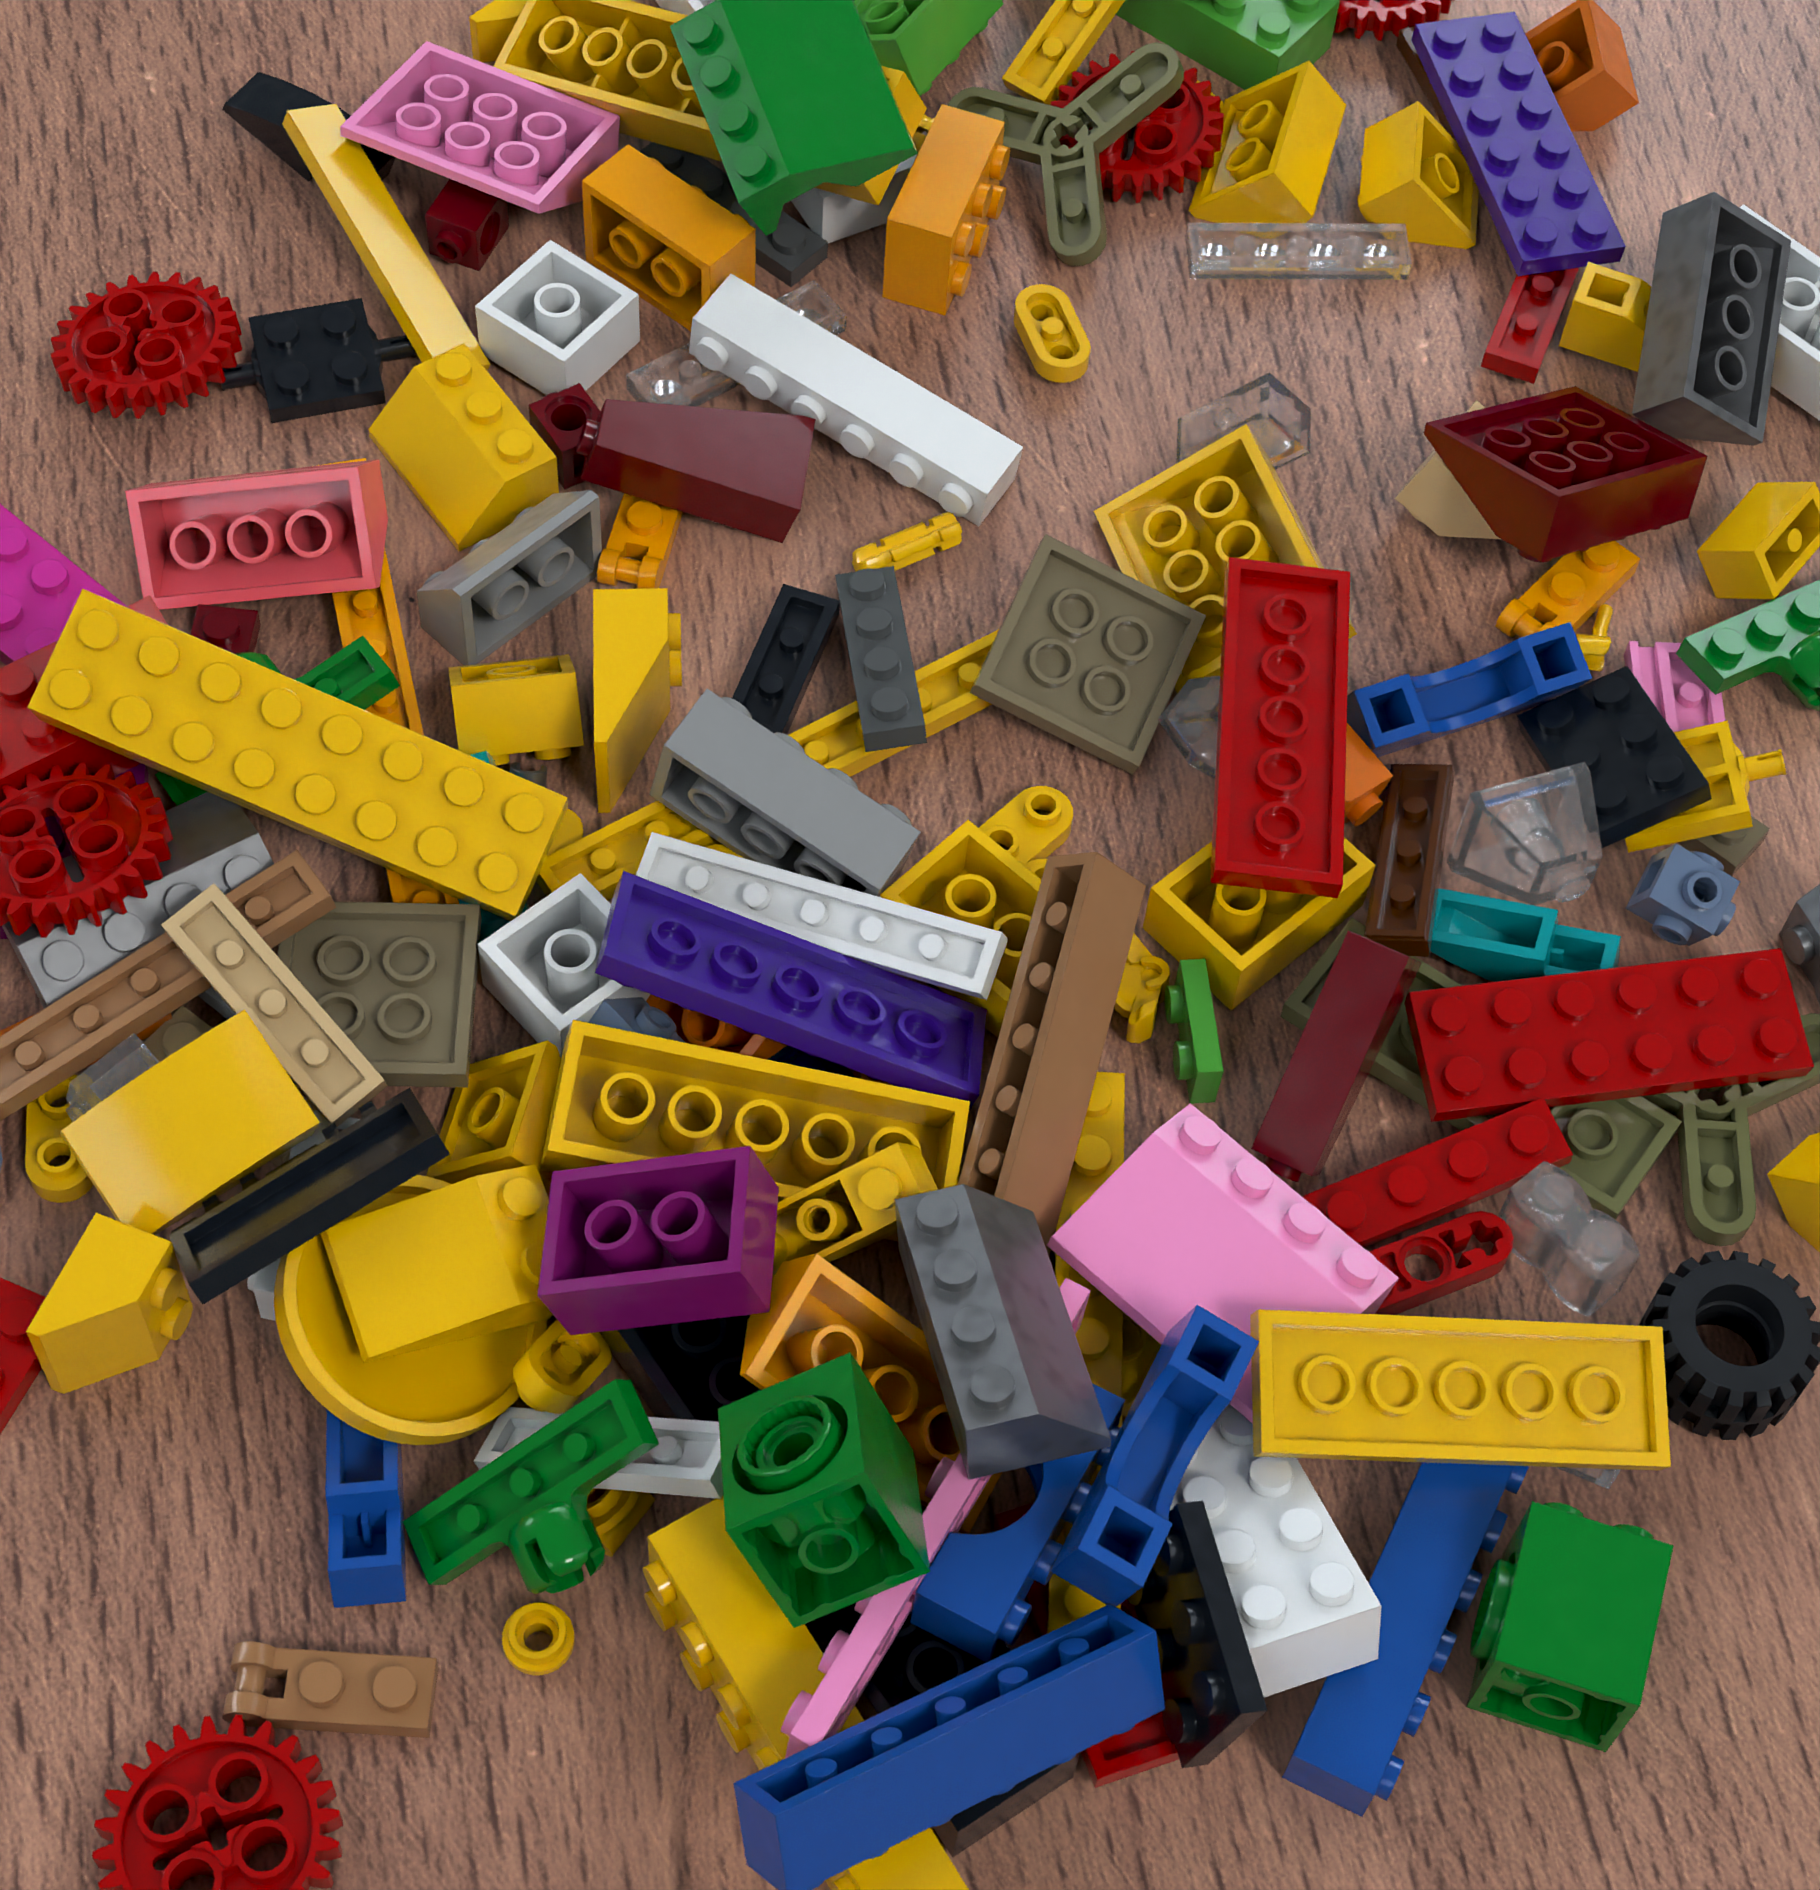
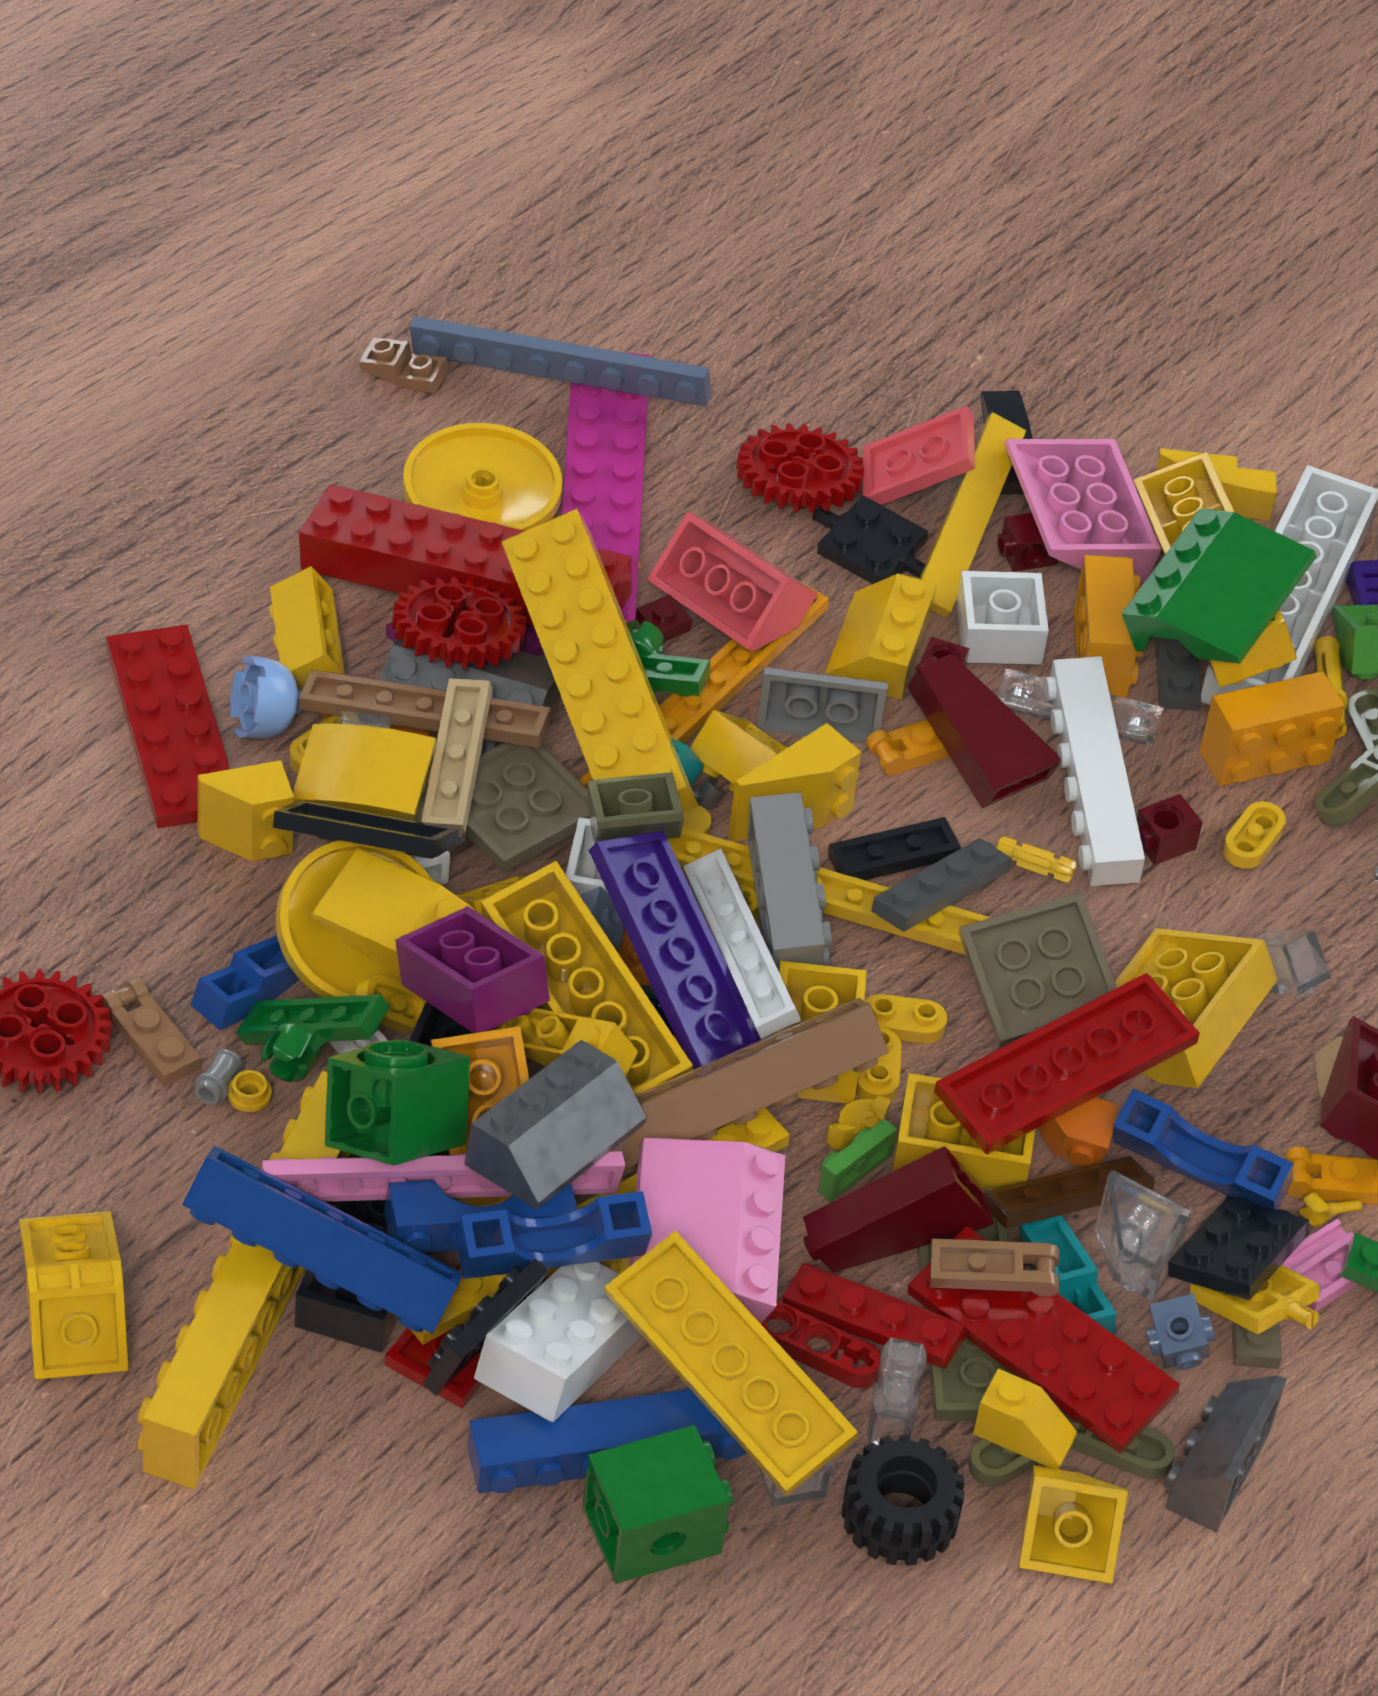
camera: 50 degrees right, 10 degrees down
none -> light grey pin [195,1049,242,1105]
none -> olive slope [587,772,684,844]
none -> coral plate [862,405,975,505]
none -> medium nougat plate [930,1239,1060,1297]
none -> yellow slope [973,1368,1077,1469]
none -> dark red brick [1136,794,1203,865]

